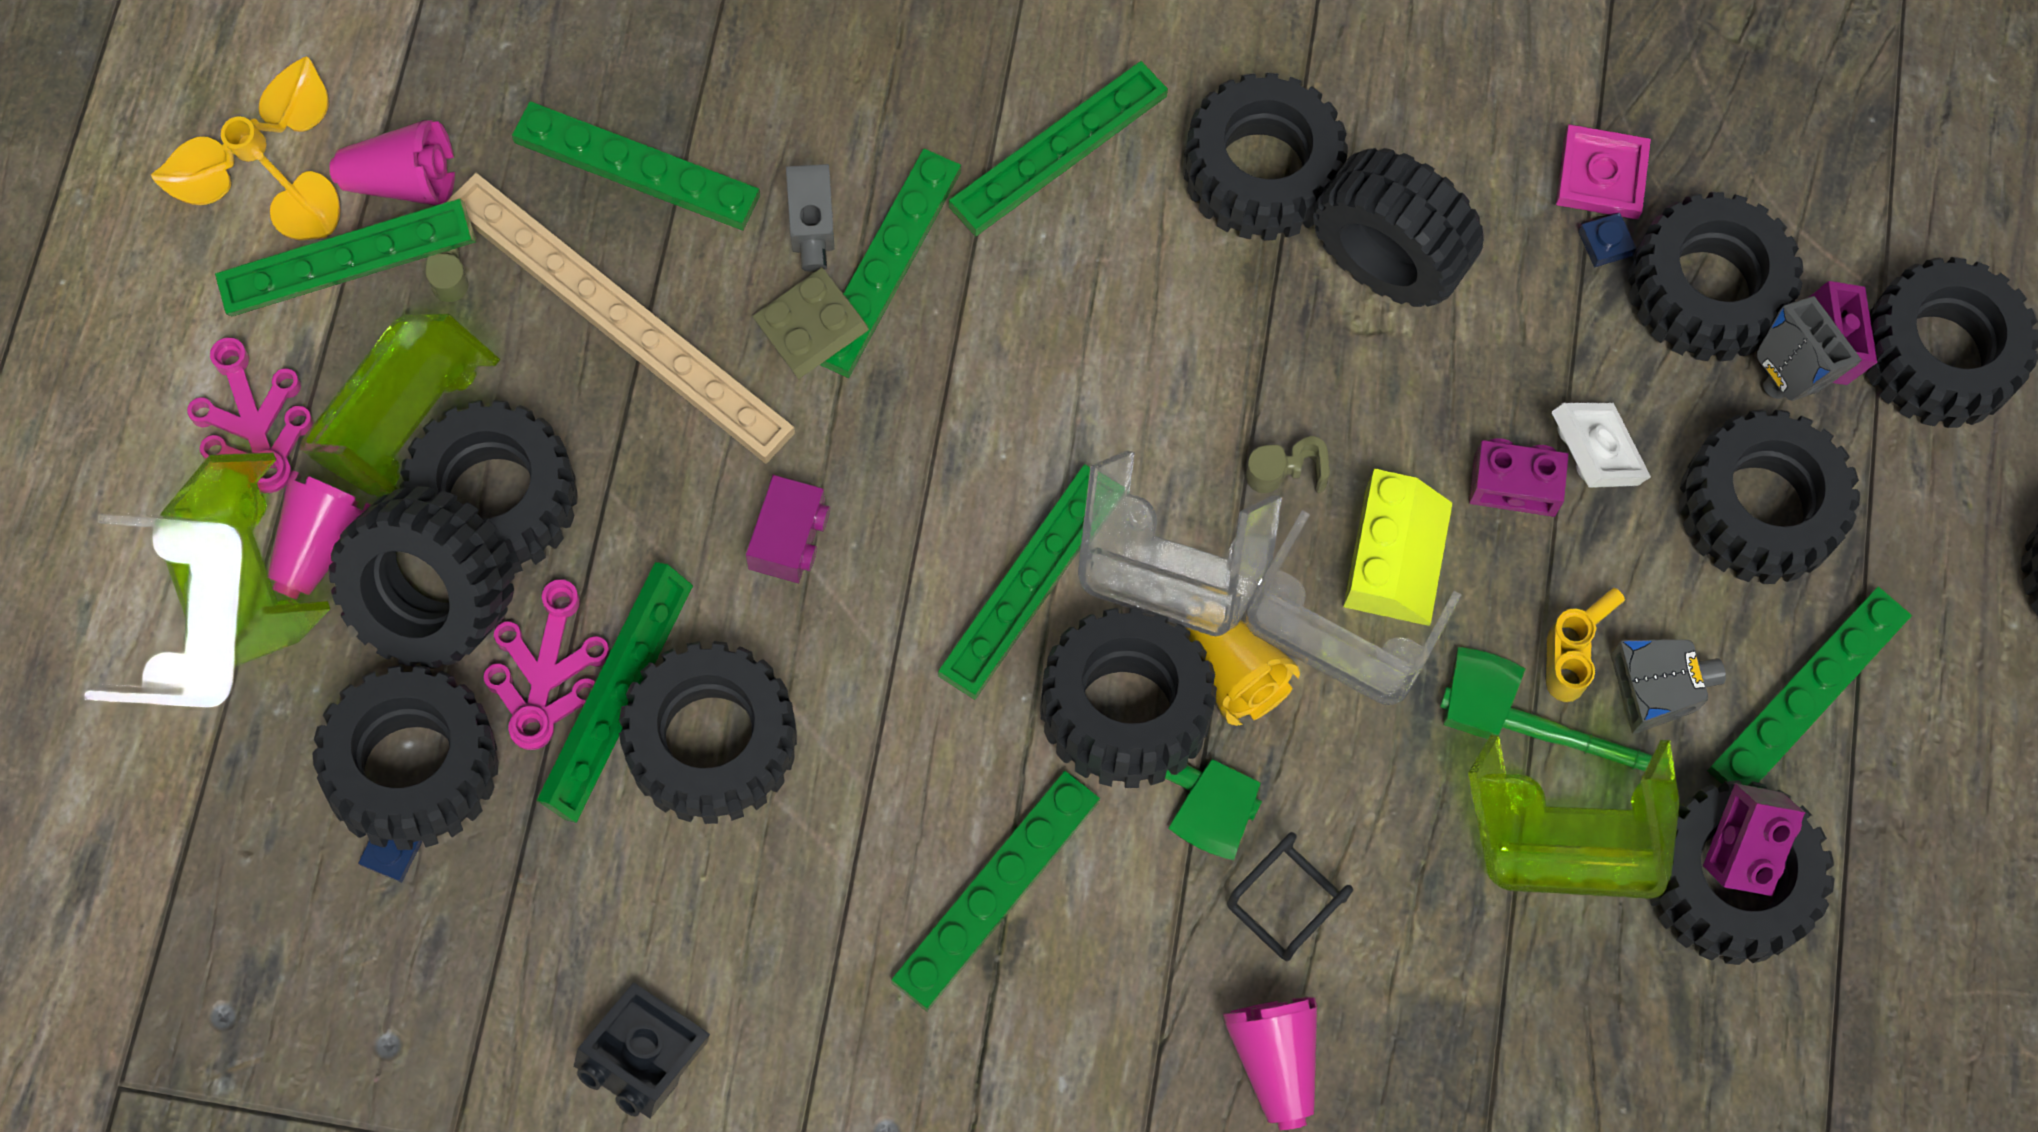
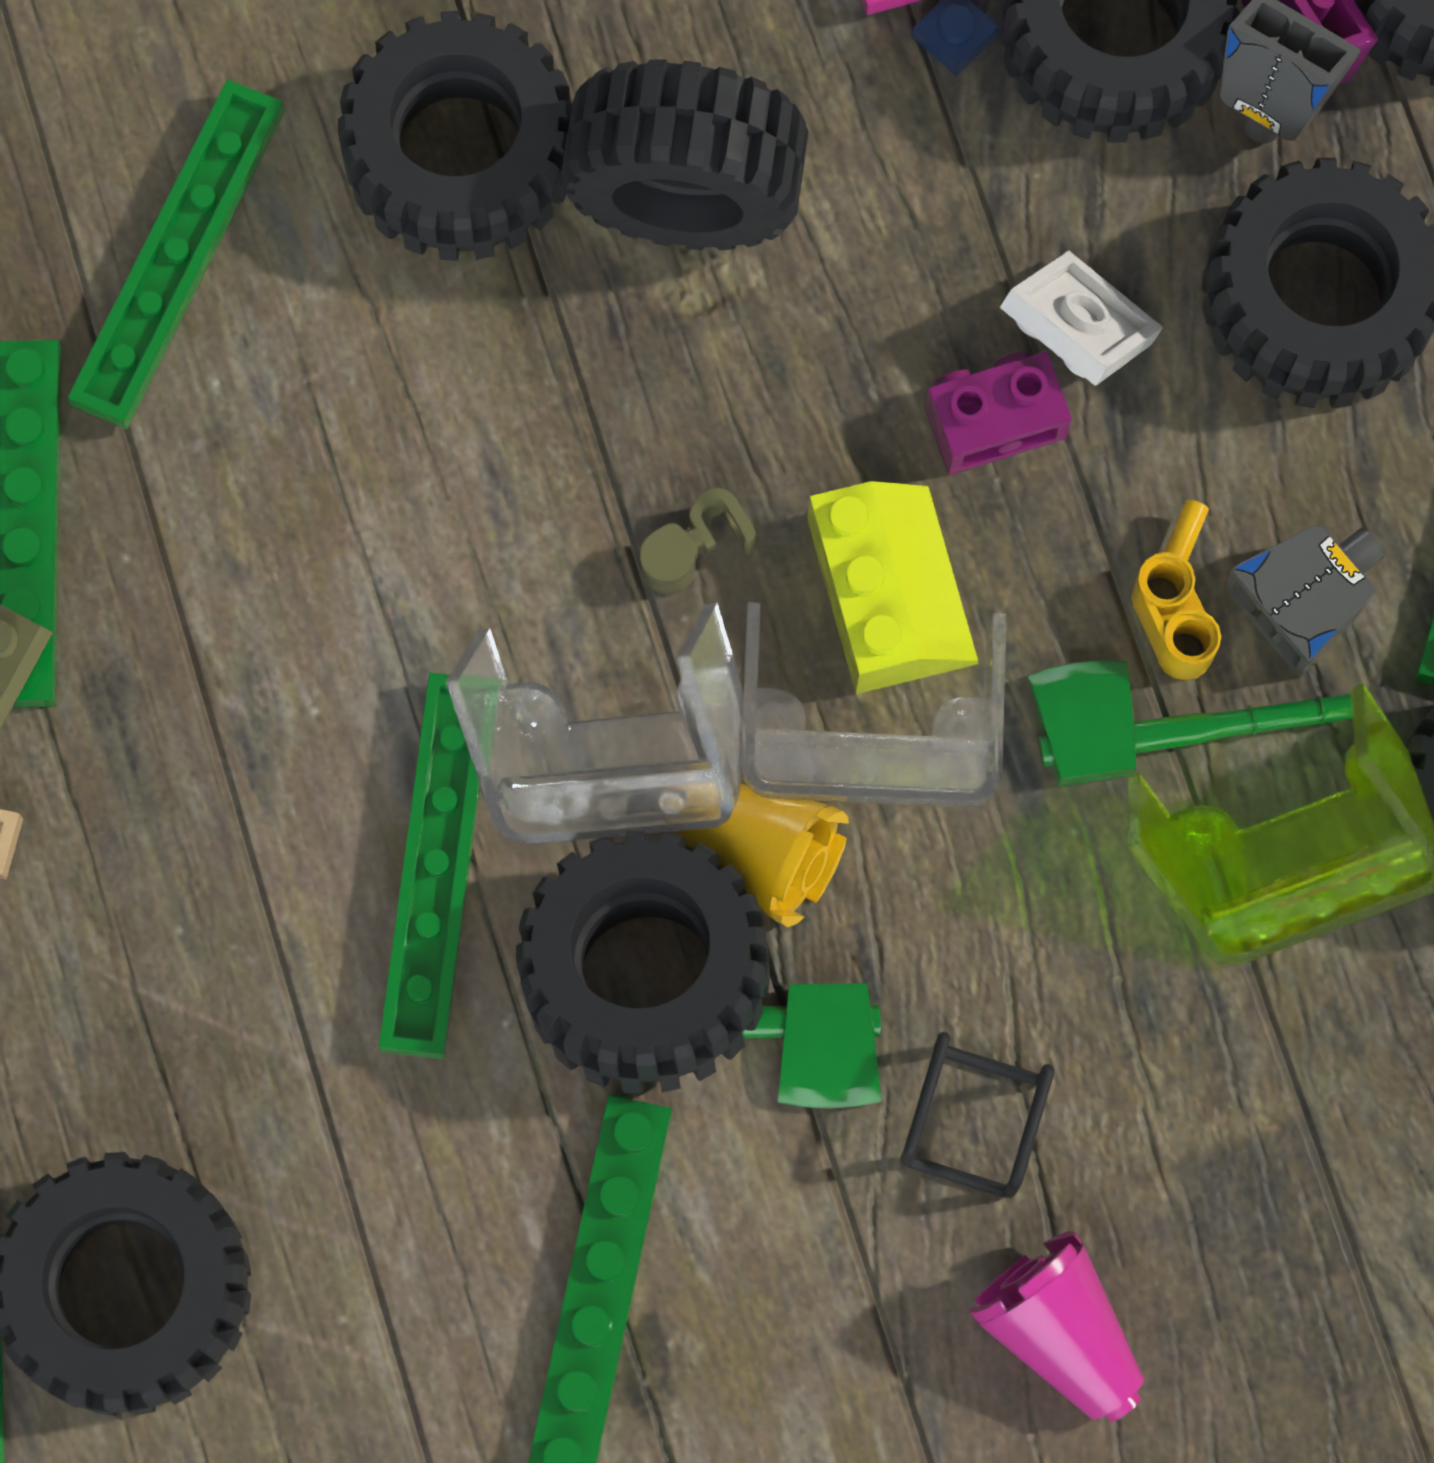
camera: 25 degrees left, 5 degrees up
magenta brick [746,475,831,584] -> none

